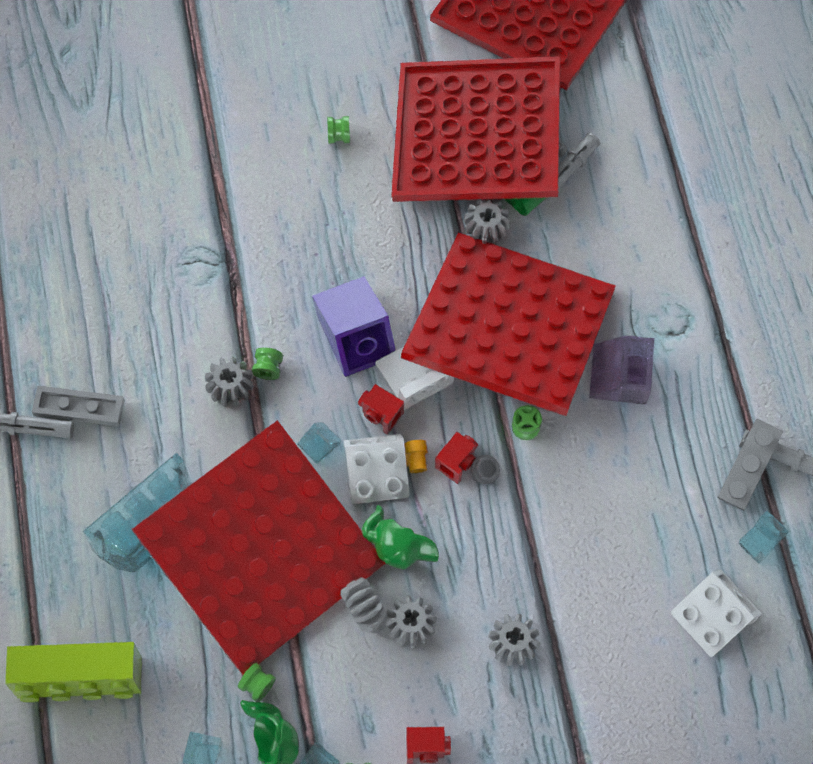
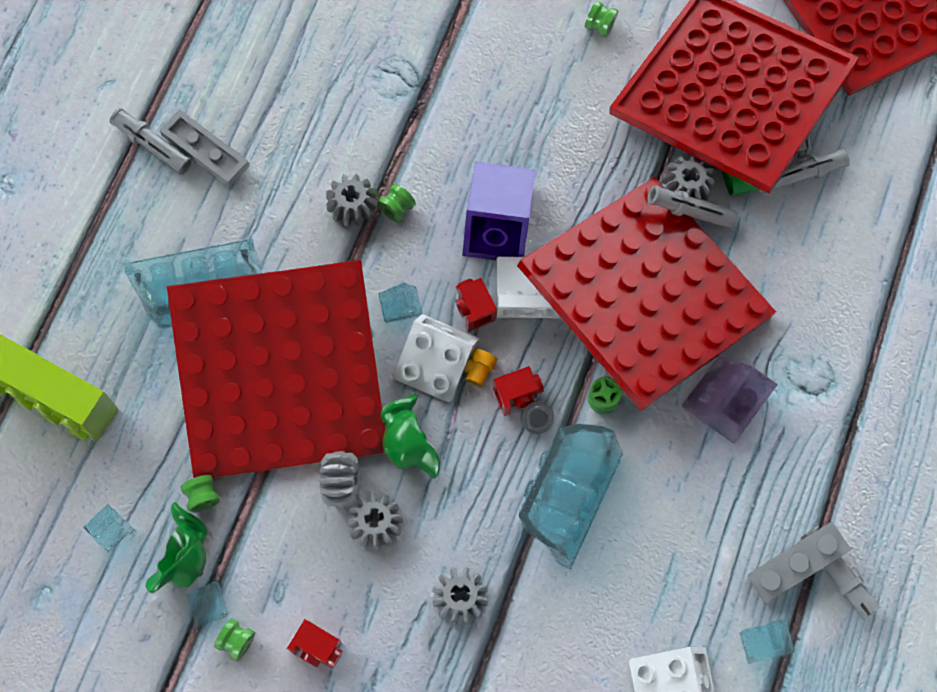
camera: 30 degrees right, 5 degrees up
none -> clear light blue windscreen [519,424,623,570]
none -> light grey pin [647,185,737,229]

